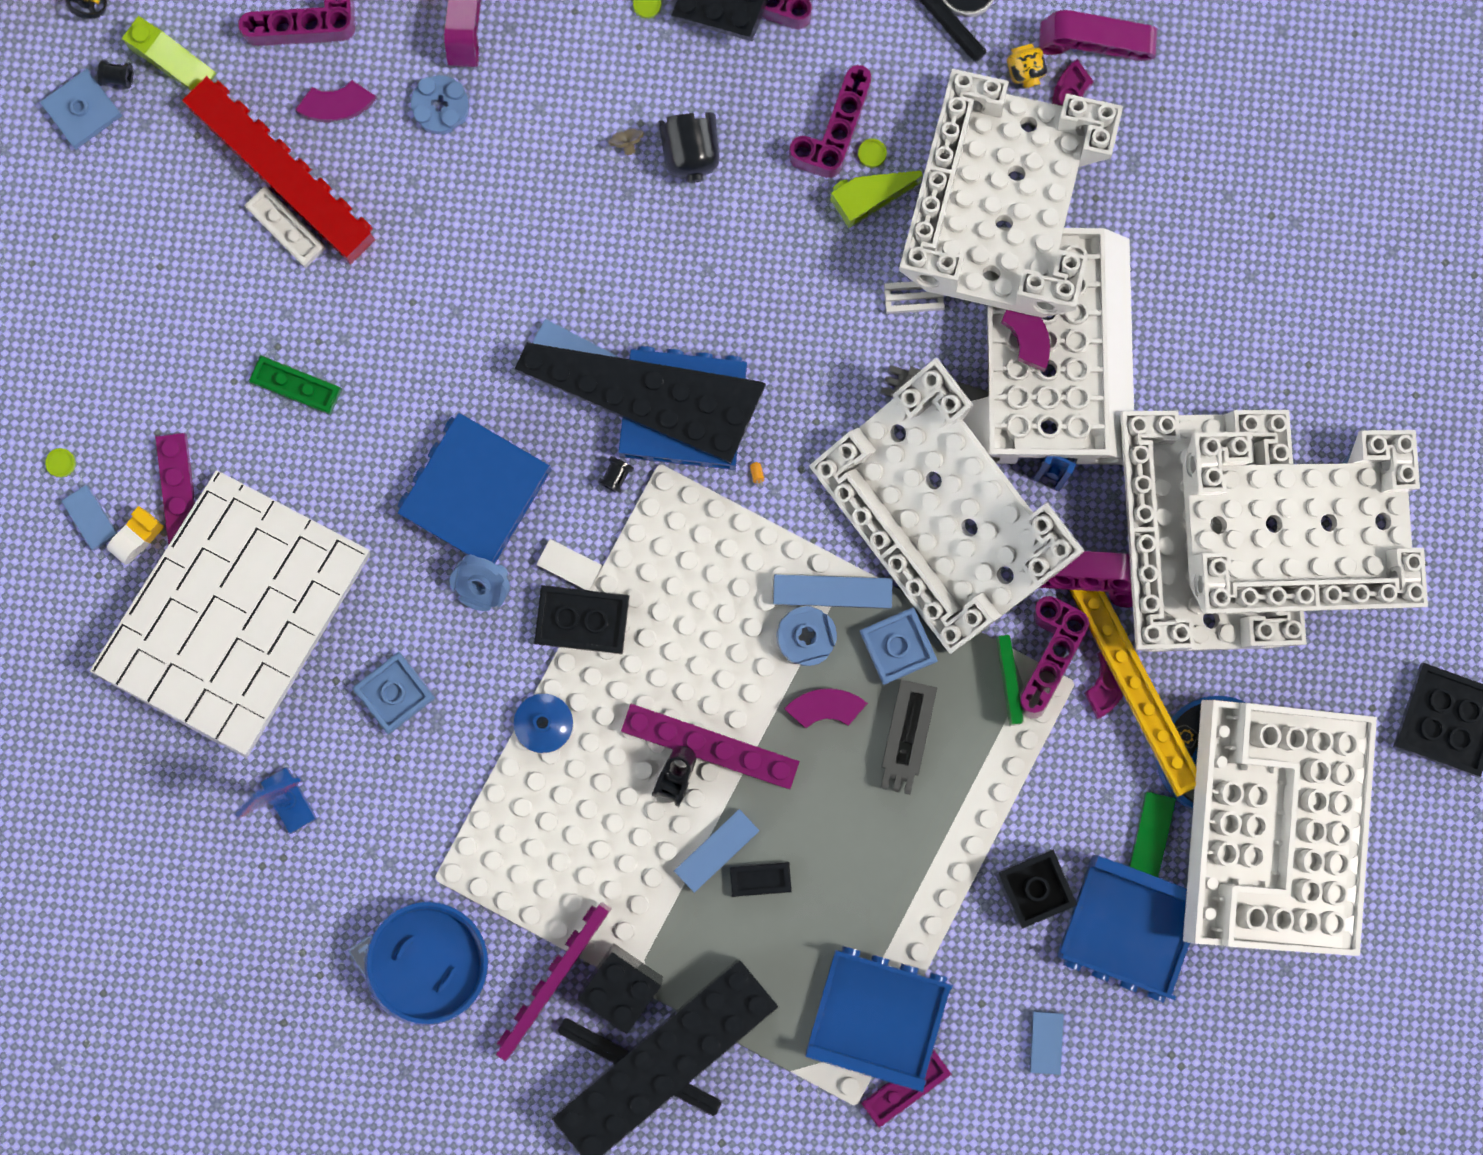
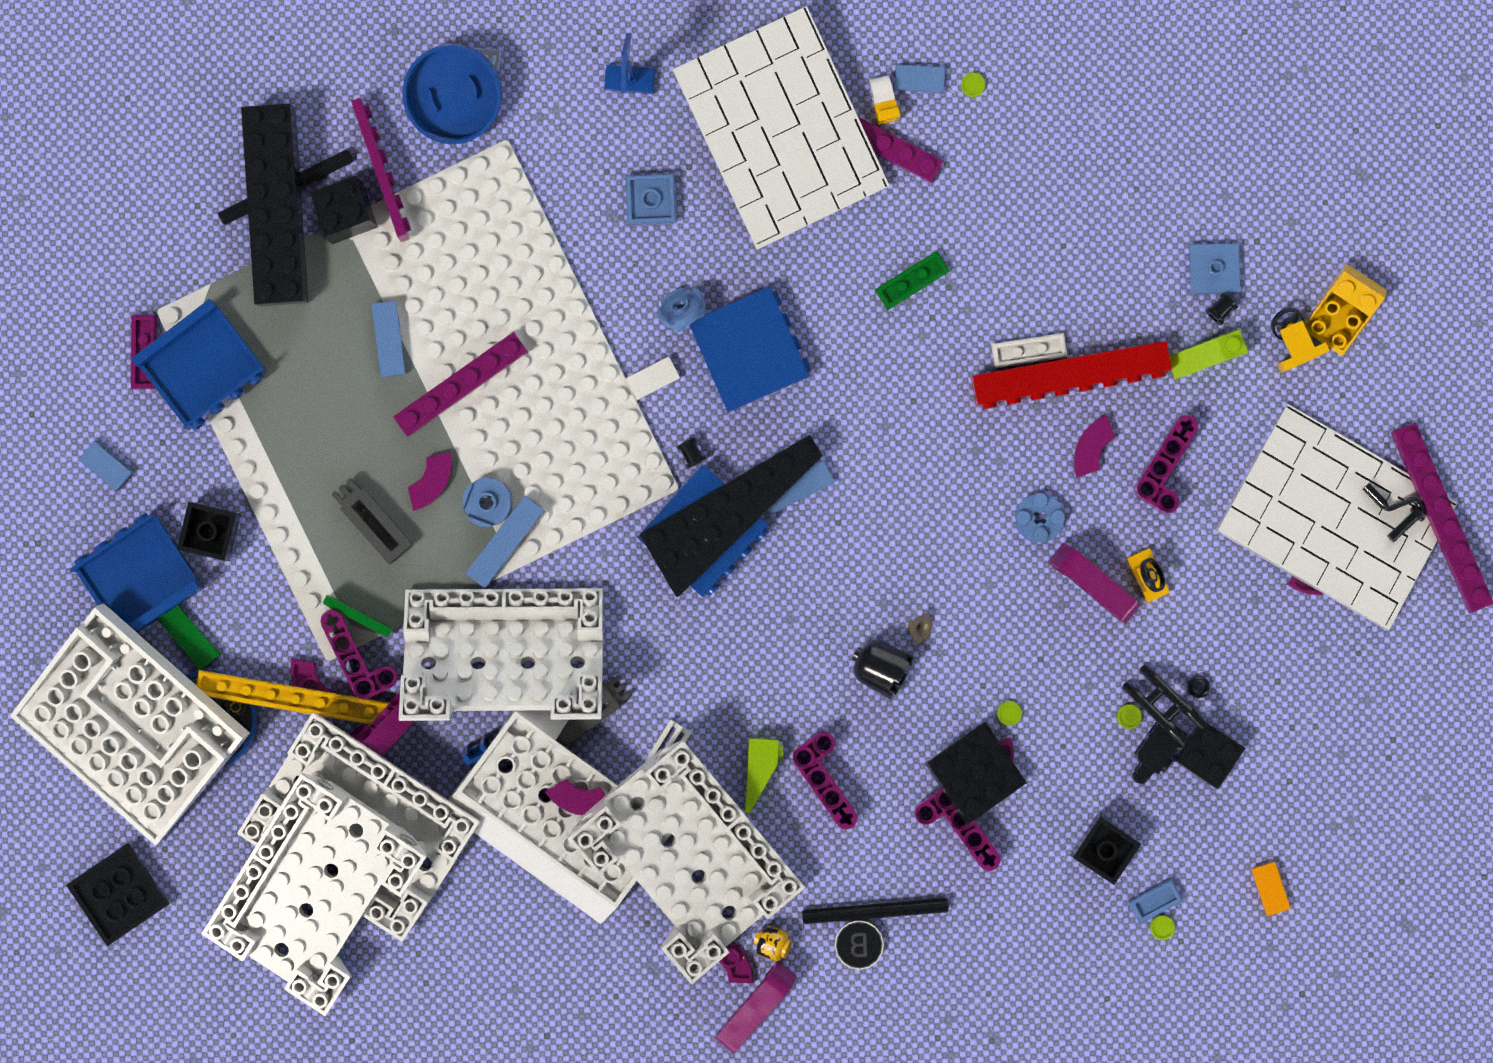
camera: 125 degrees right, 5 degrees up
blue dish [514,694,573,753] -> none
black tile [534,585,630,655] -> none
black piece [651,746,696,807] -> none
black tile [730,862,792,897] -> none
light orange piece [750,462,765,486] -> none
lime piece [858,138,887,168] -> none
medium blue plate [859,607,938,685] -> none

